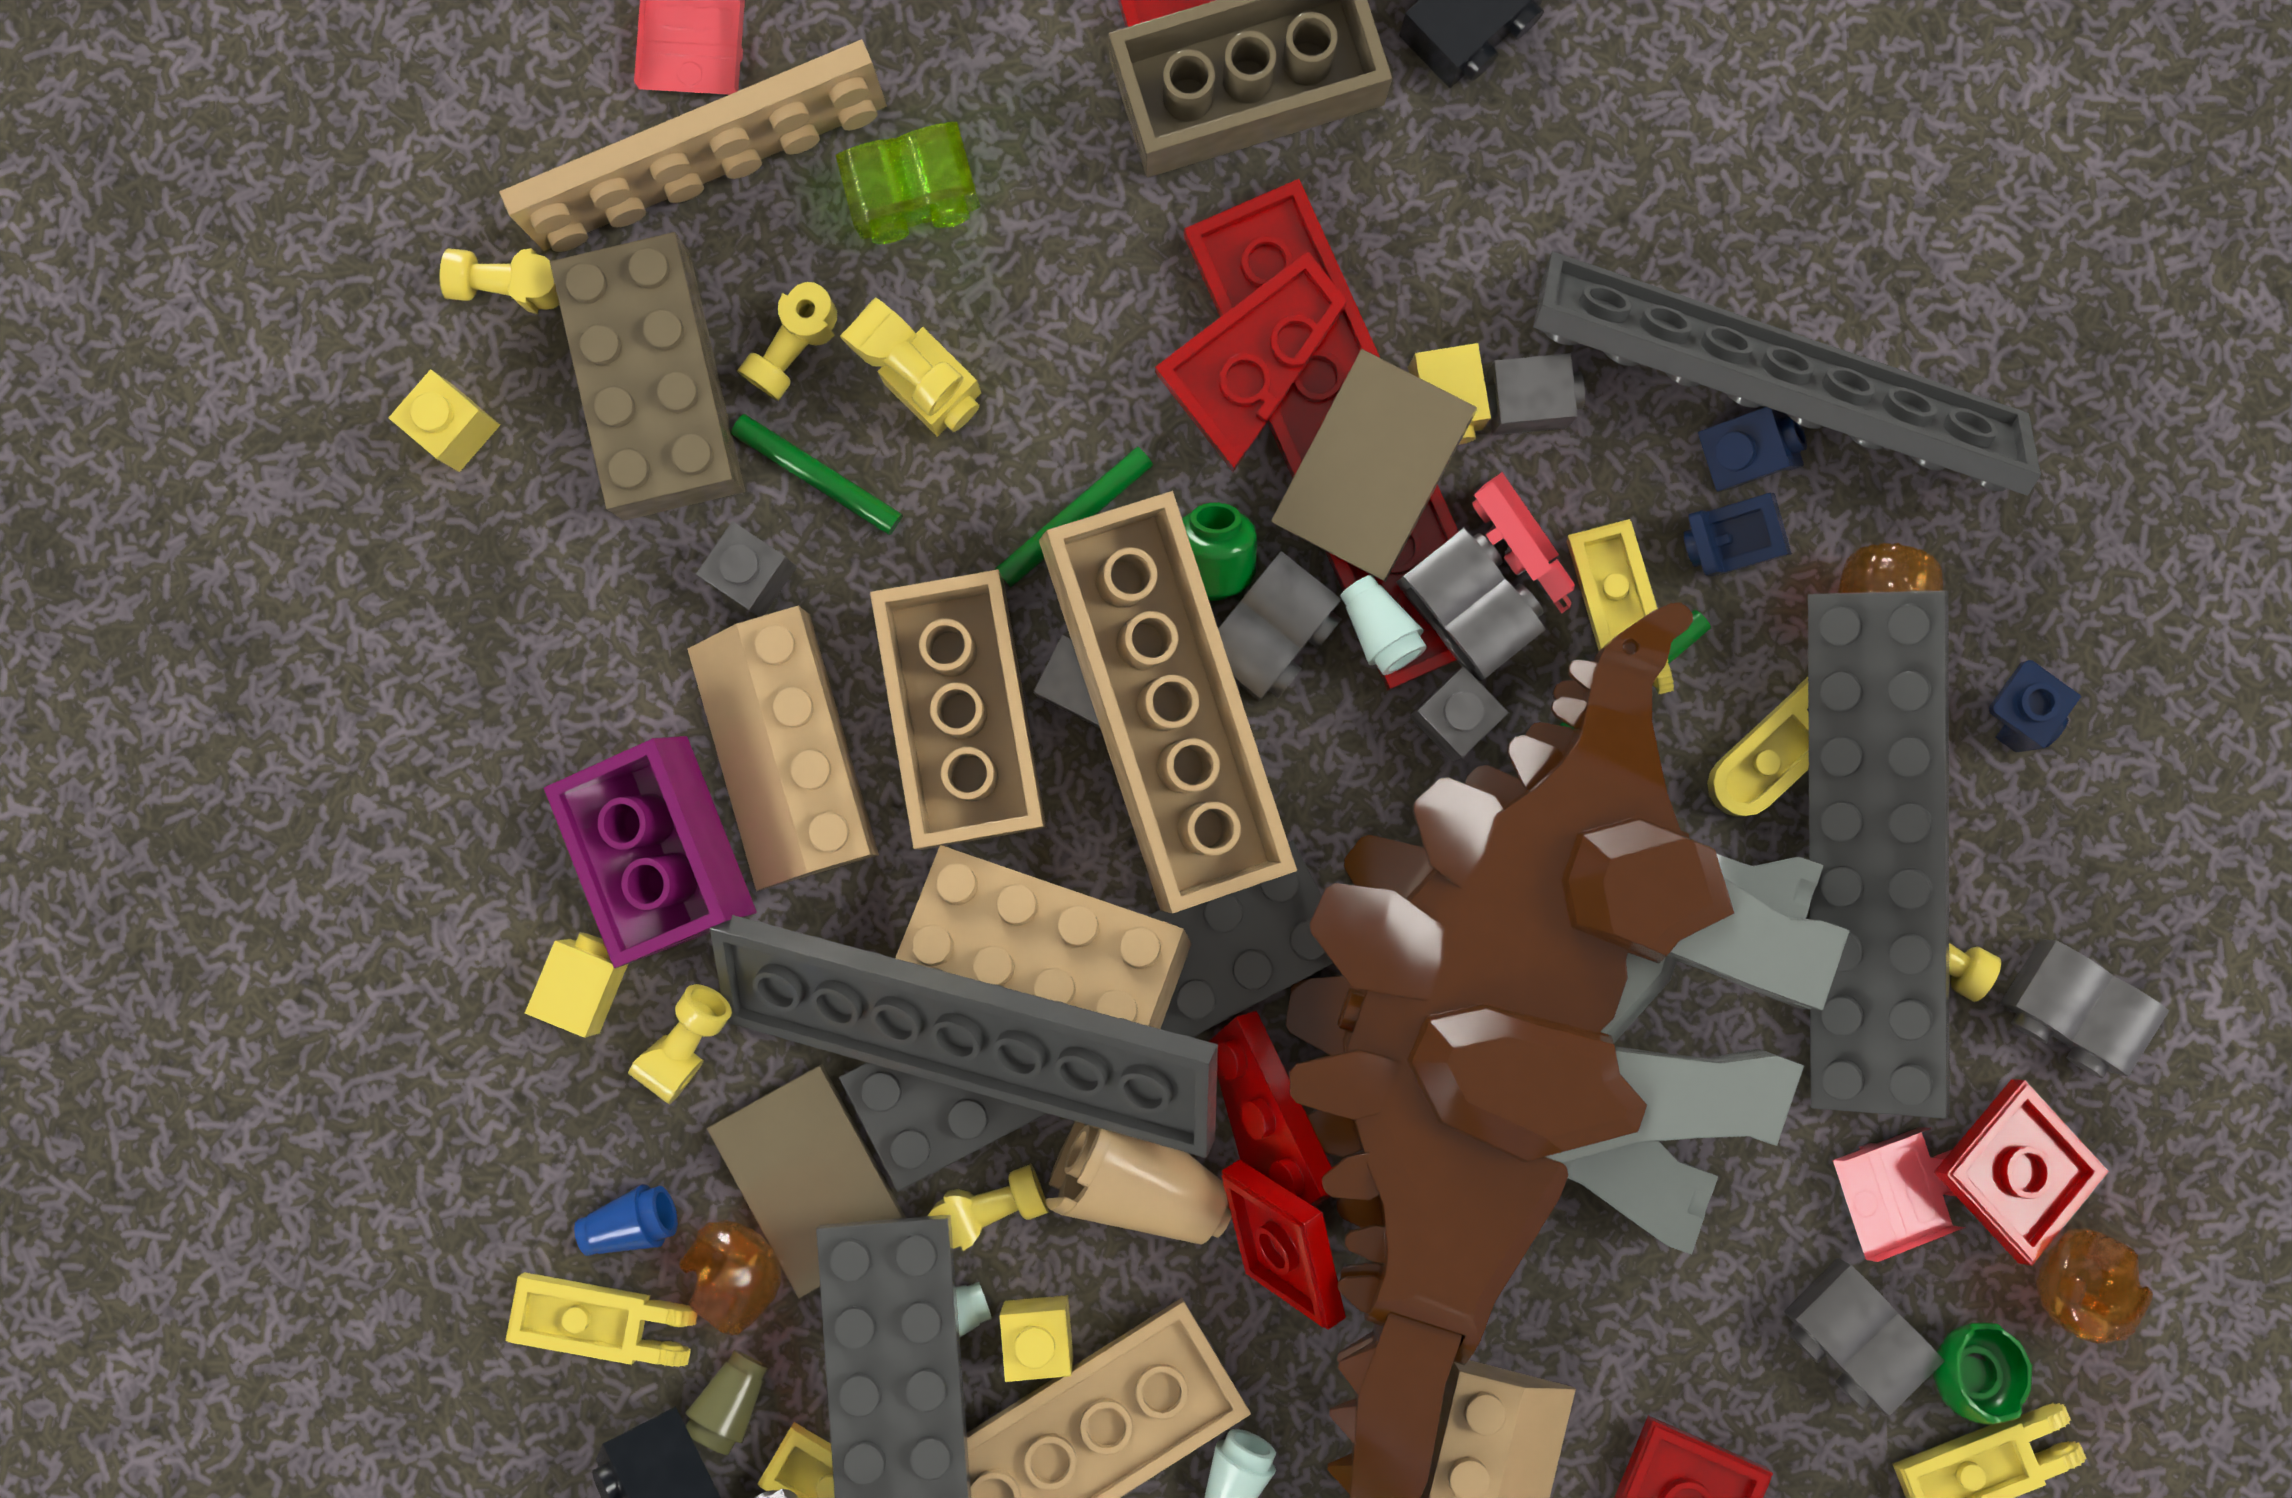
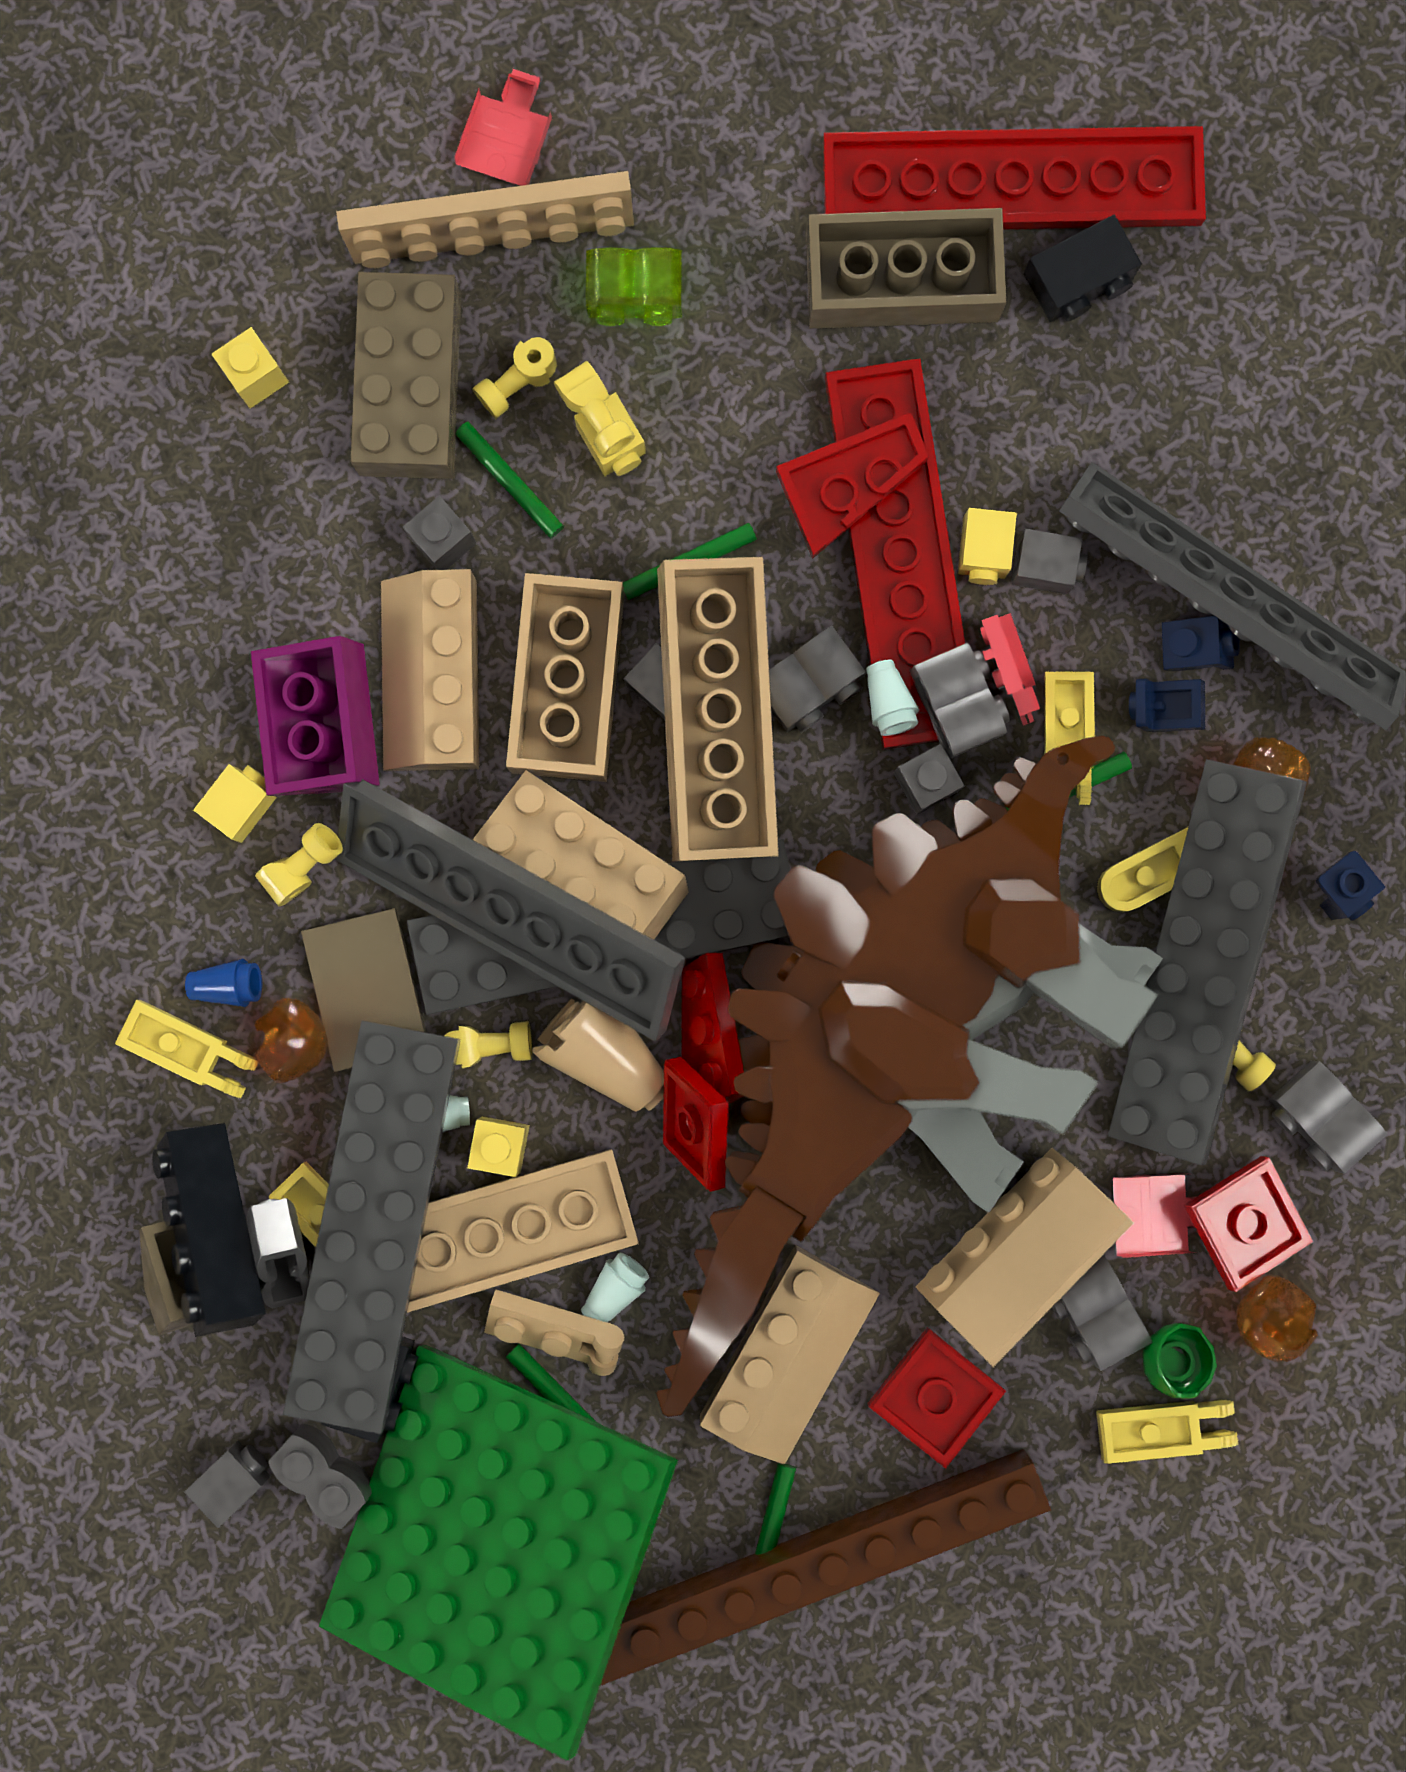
camera: 15 degrees right, 0 degrees up
light yellow leg [440,248,559,314] -> none
olive cone [686,1350,768,1455] -> none
green head [1182,502,1257,601] -> none
dark tan tile [1271,349,1477,582] -> none
none -> tan slope [916,1148,1134,1367]

